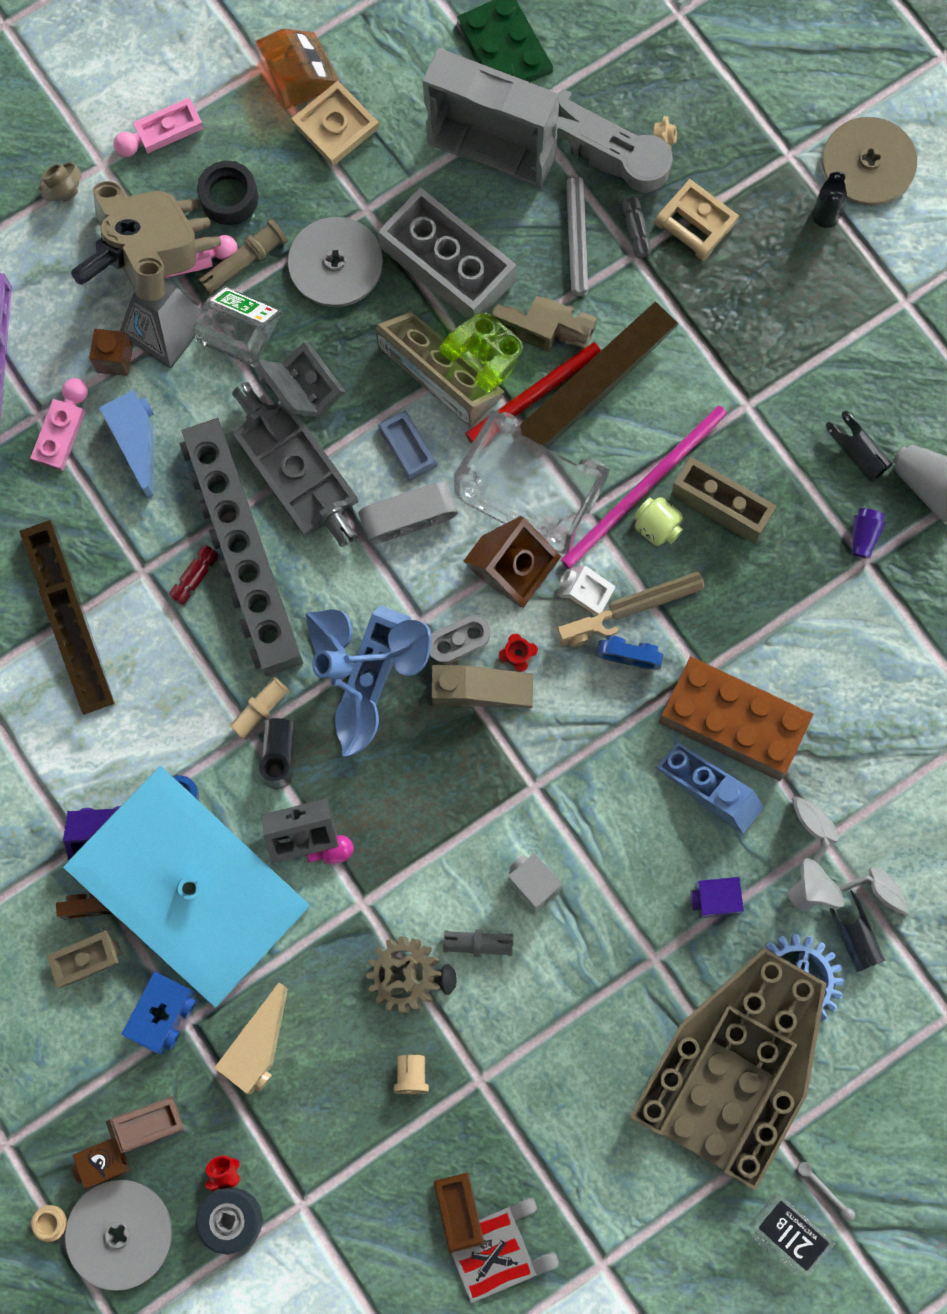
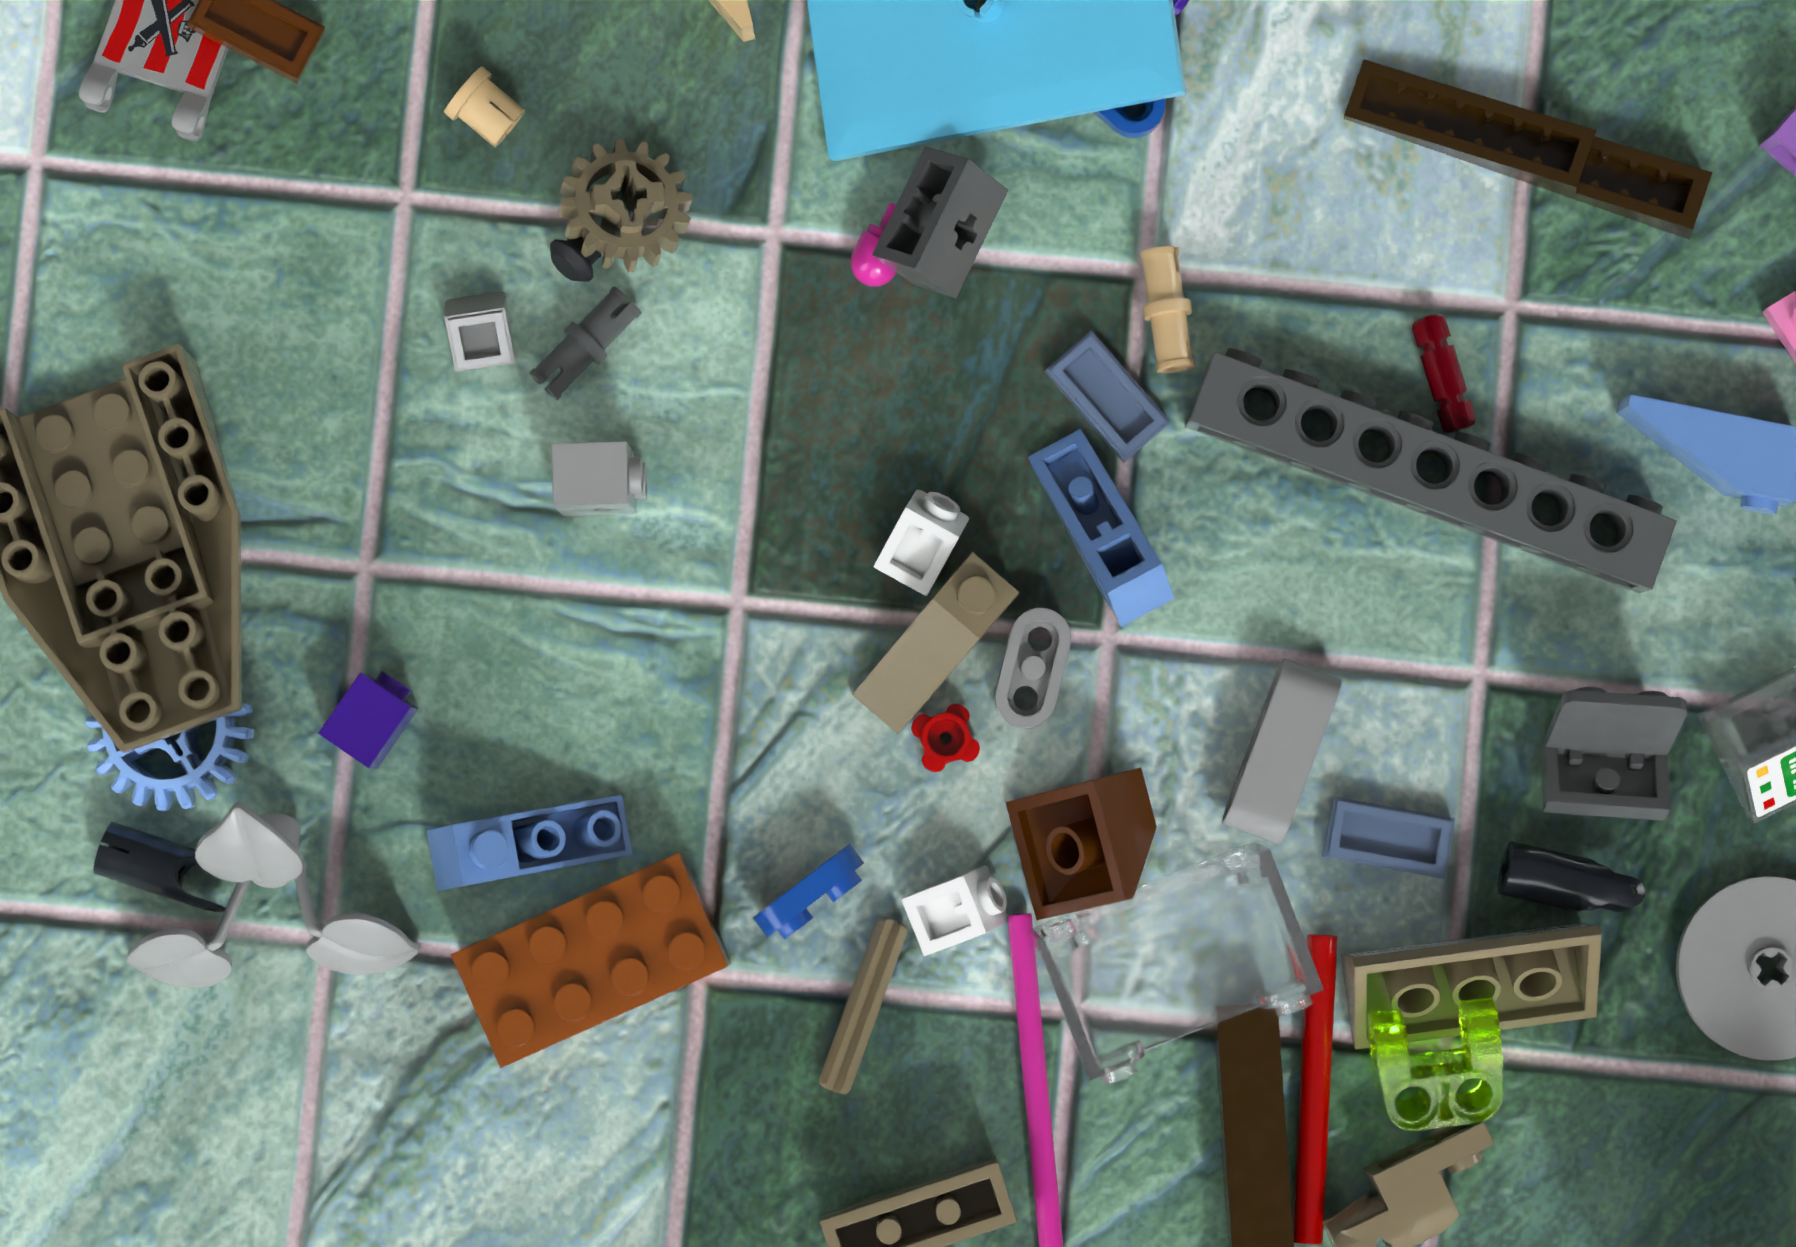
camera: 120 degrees right, 10 degrees up
dark grey plate [232,382,359,547] -> none
black piece [259,718,295,789] -> none
medium blue plant [306,609,431,756] -> none
light grey brick [378,187,516,325] -> none
tan plate [557,611,618,648] -> none
yellowish green head [634,497,683,546] -> none
none -> light grey slope [444,292,515,372]
none -> white bracket [874,490,969,596]
none -> sand blue tile [1045,331,1171,463]
none -> black piece [1498,841,1645,912]

